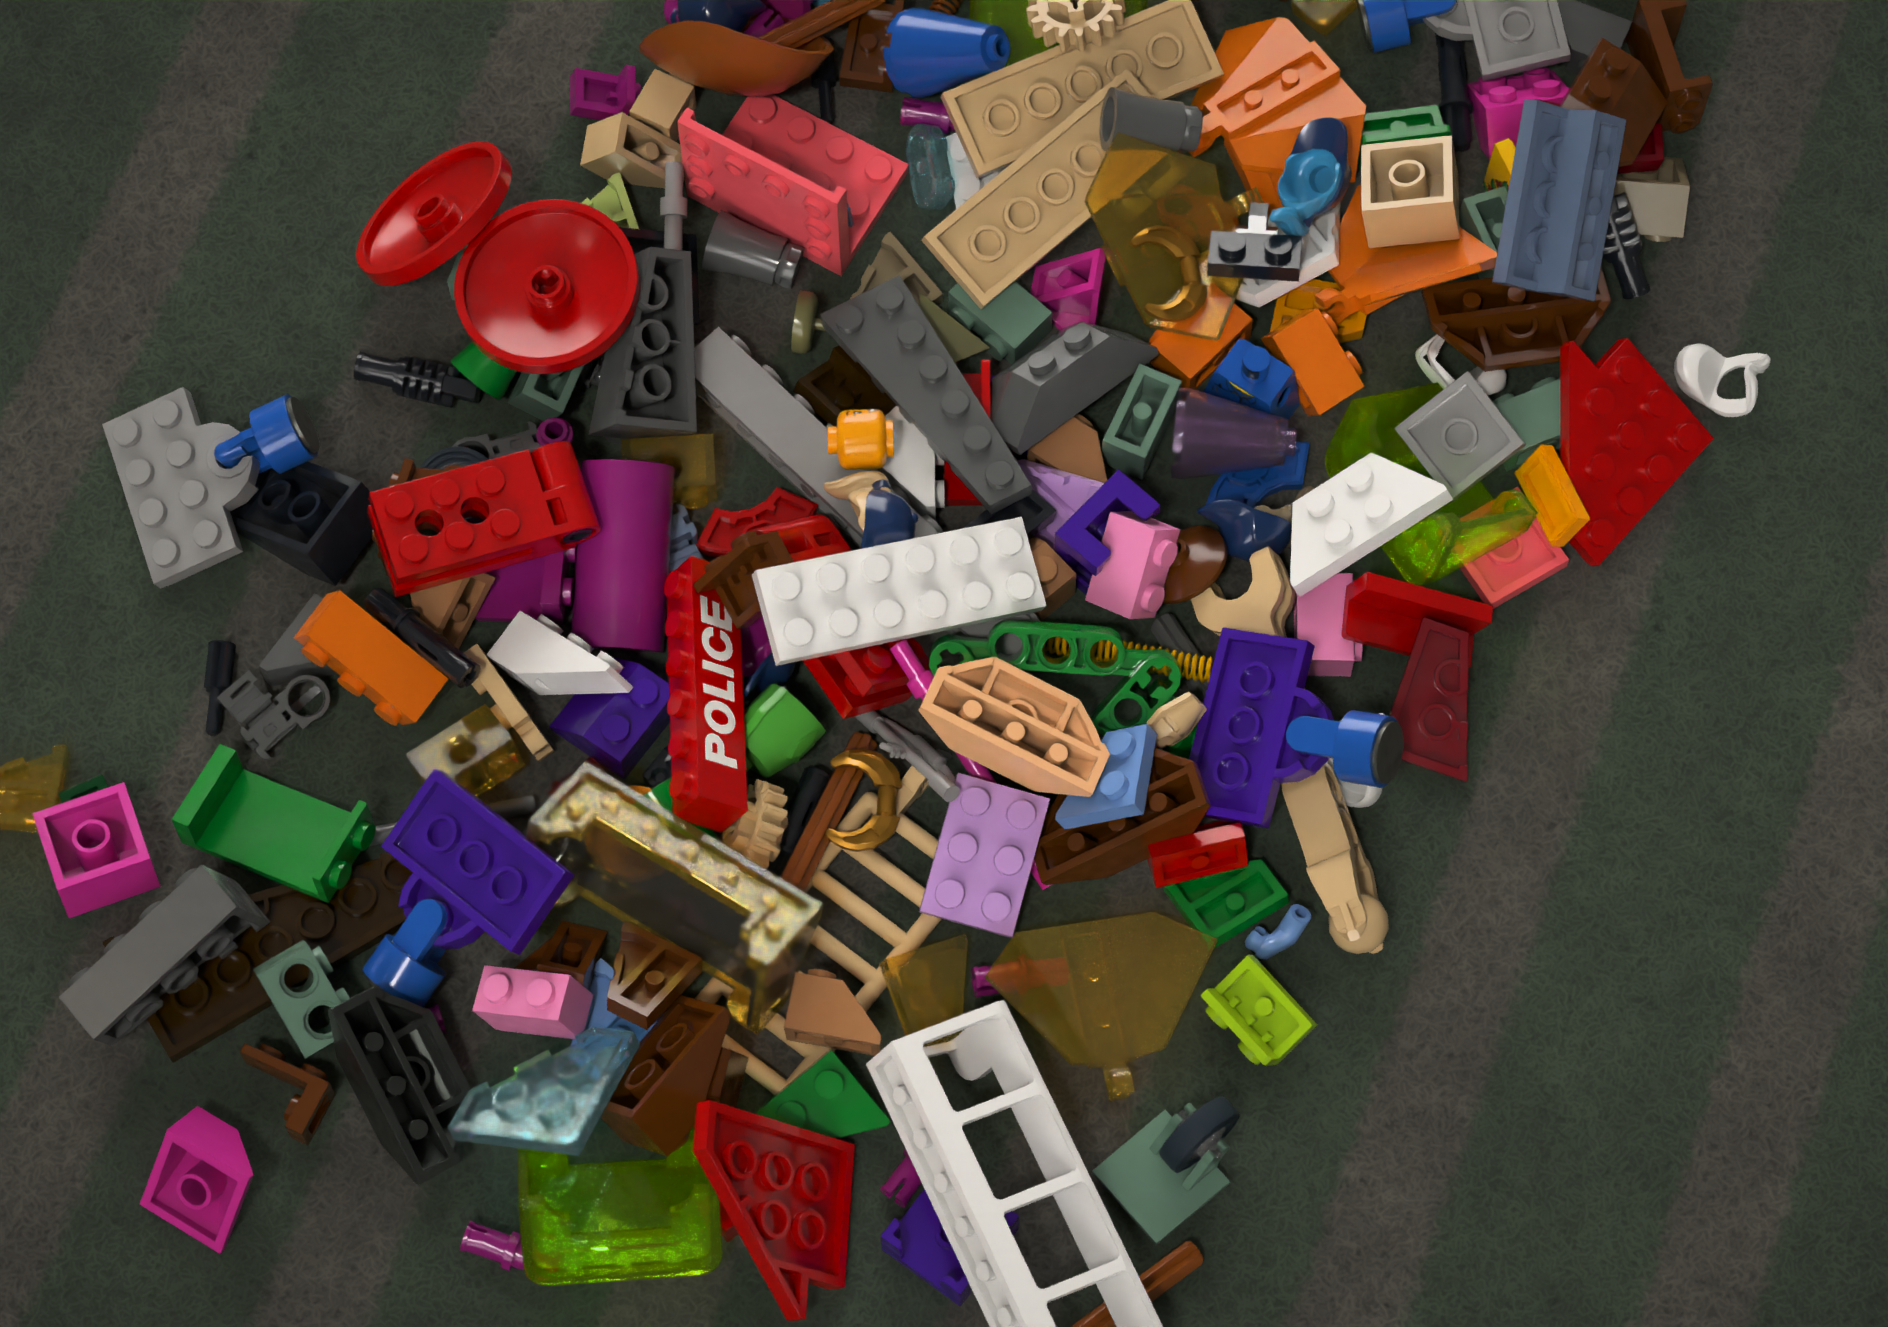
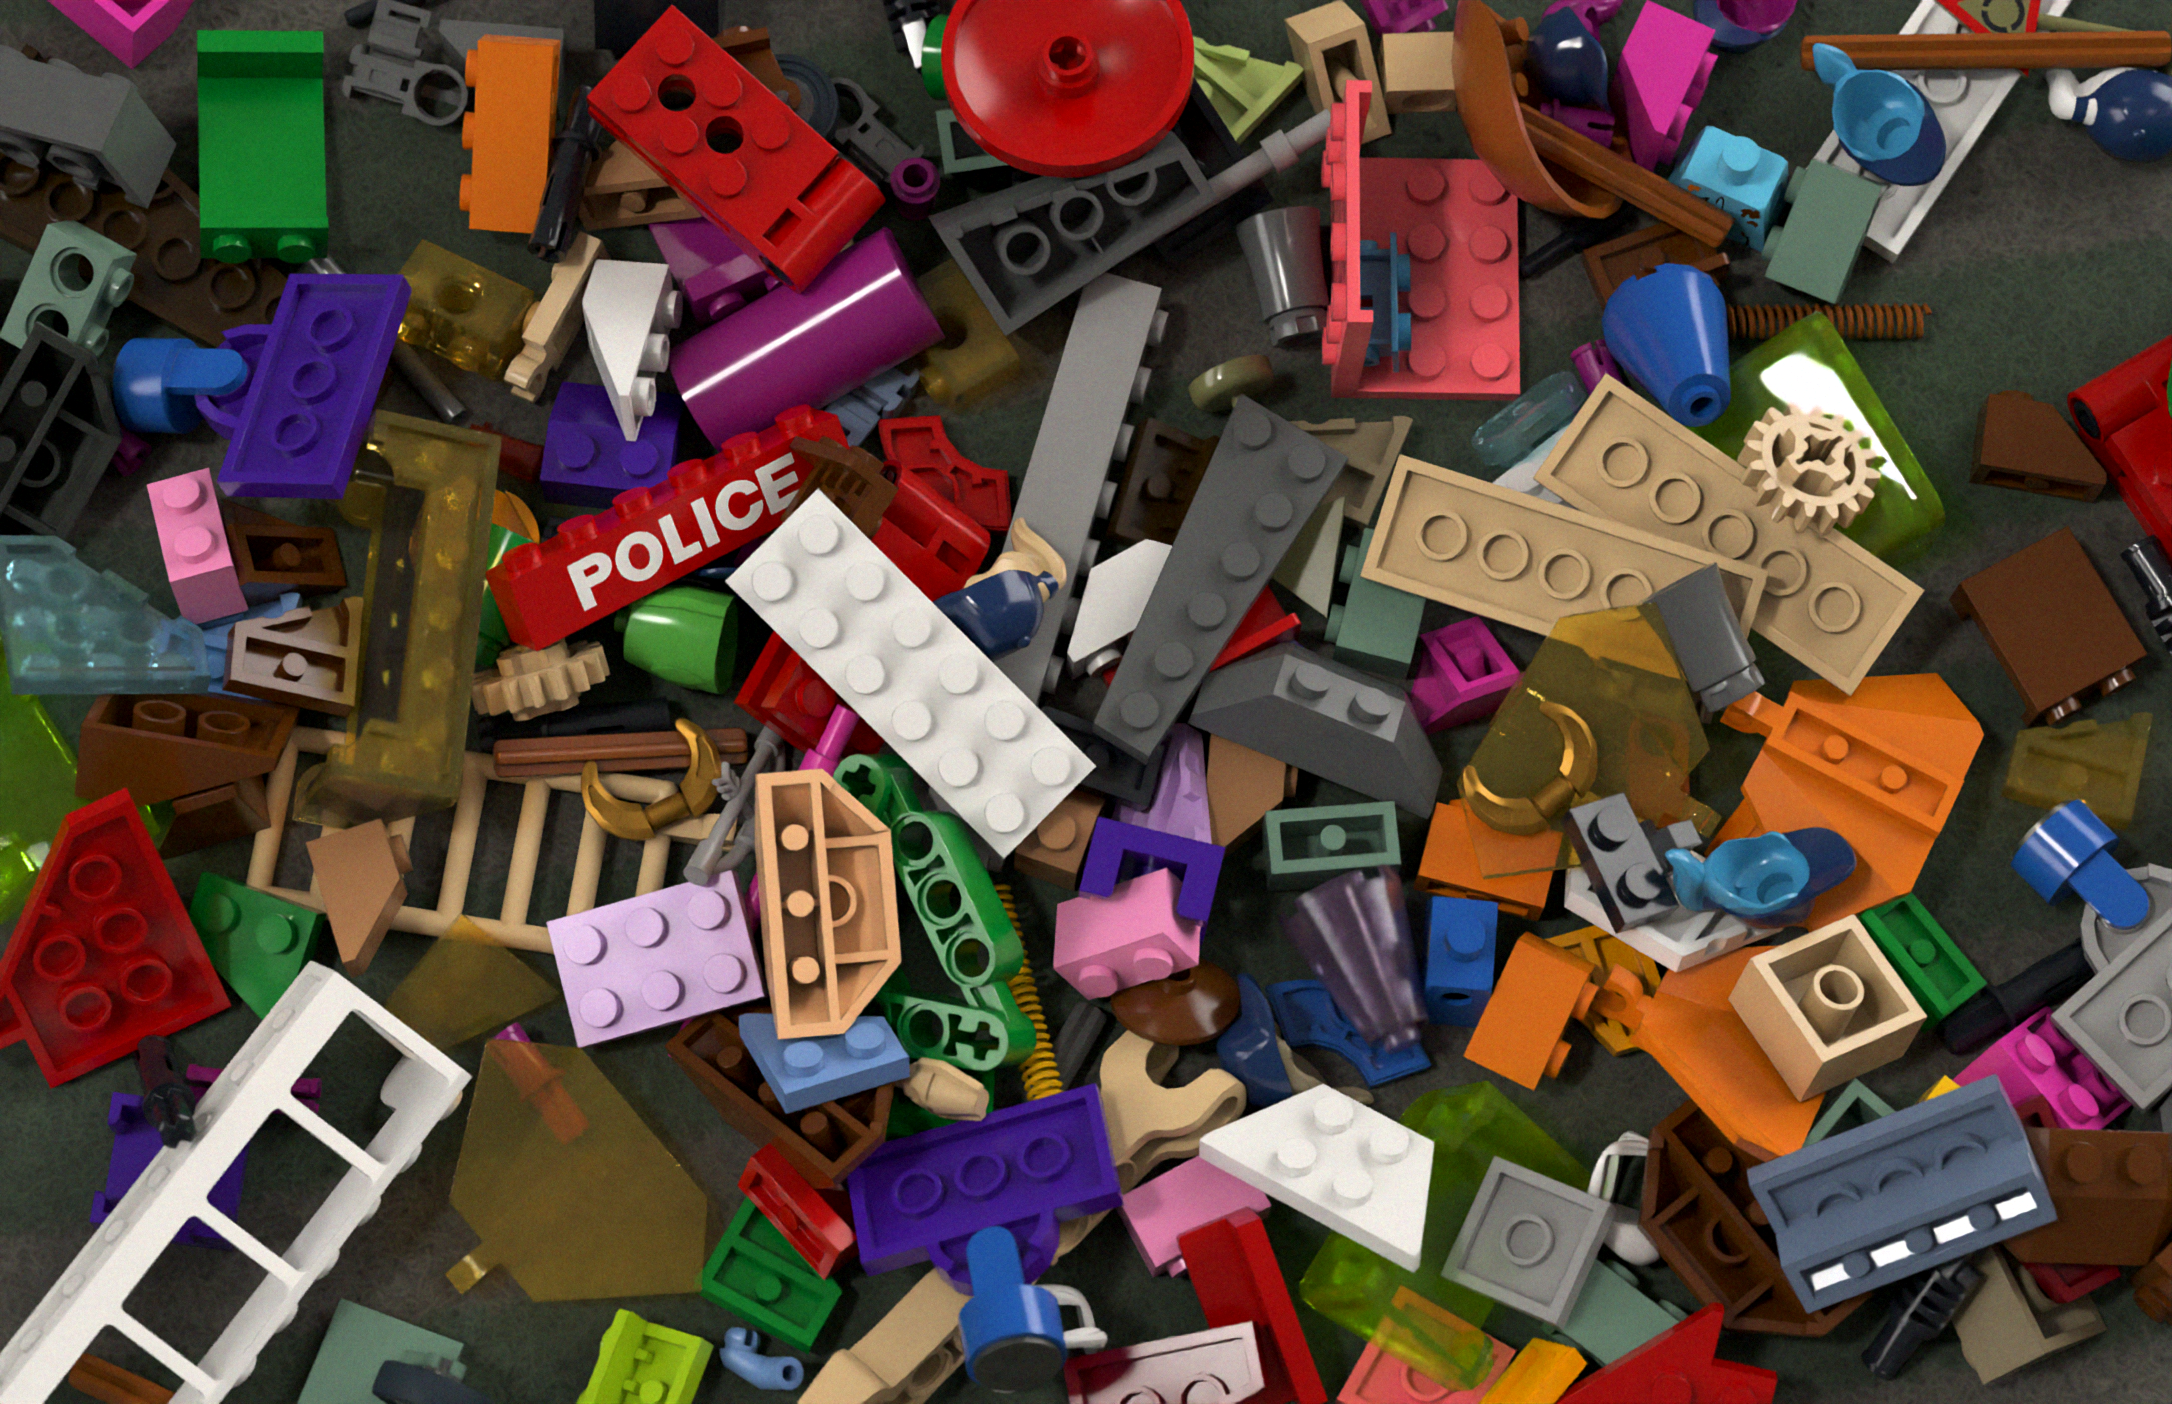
camera: 55 degrees right, 5 degrees up
light orange head [828,409,894,470] -> none
none -> black axle [133,1034,197,1149]

